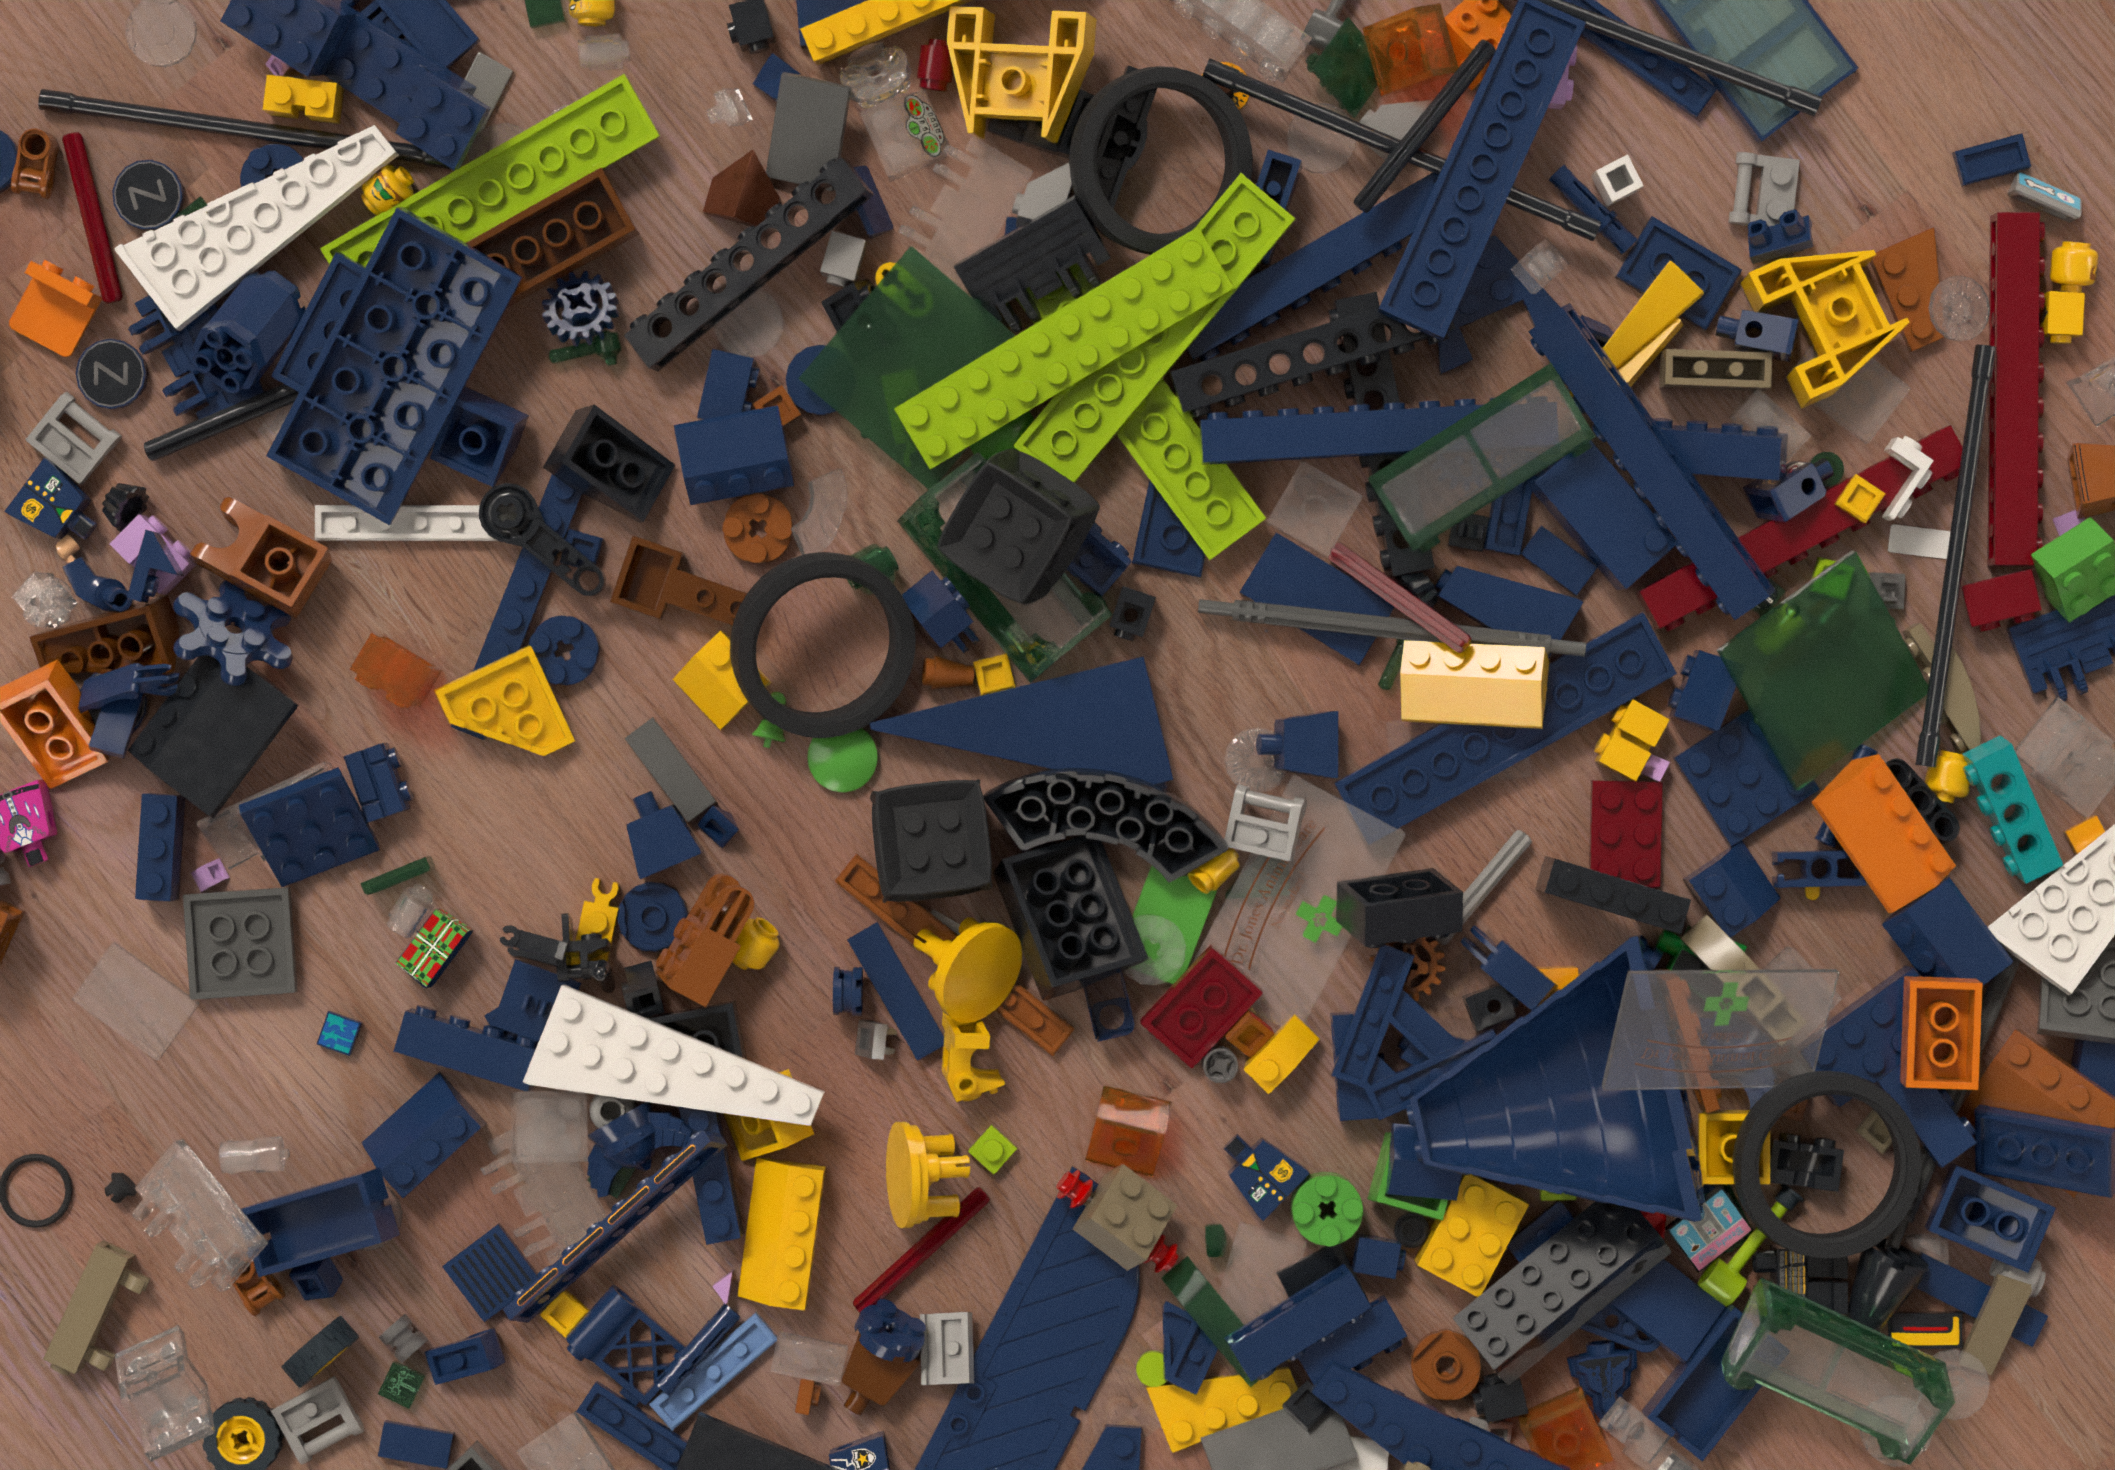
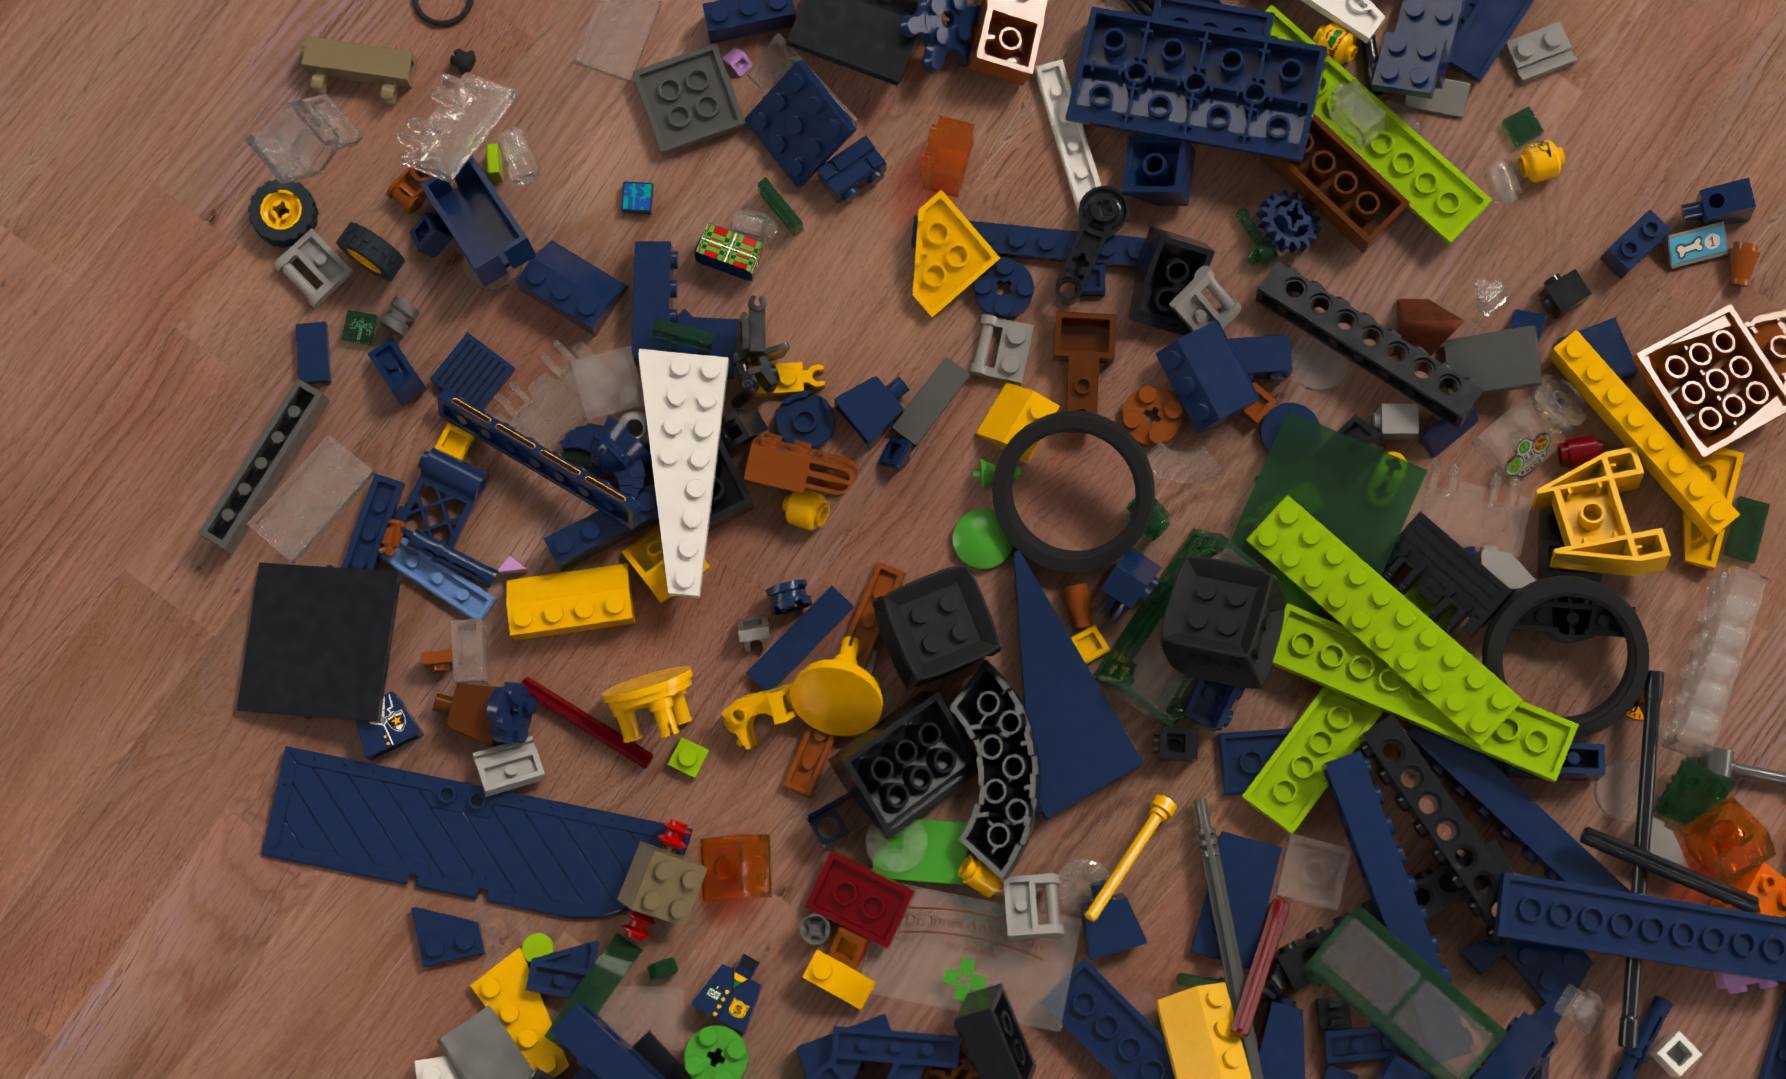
camera: 80 degrees right, 10 degrees down
none -> dark orange piece [379,519,406,557]
none -> lime tile [486,143,503,182]
none -> clear green tile [652,318,715,353]
none -> light grey plate [969,314,1034,386]
none -> yellow piece [1085,794,1177,922]
none -> light grey plate [1169,266,1242,332]
none -> clear hips [1329,79,1387,150]

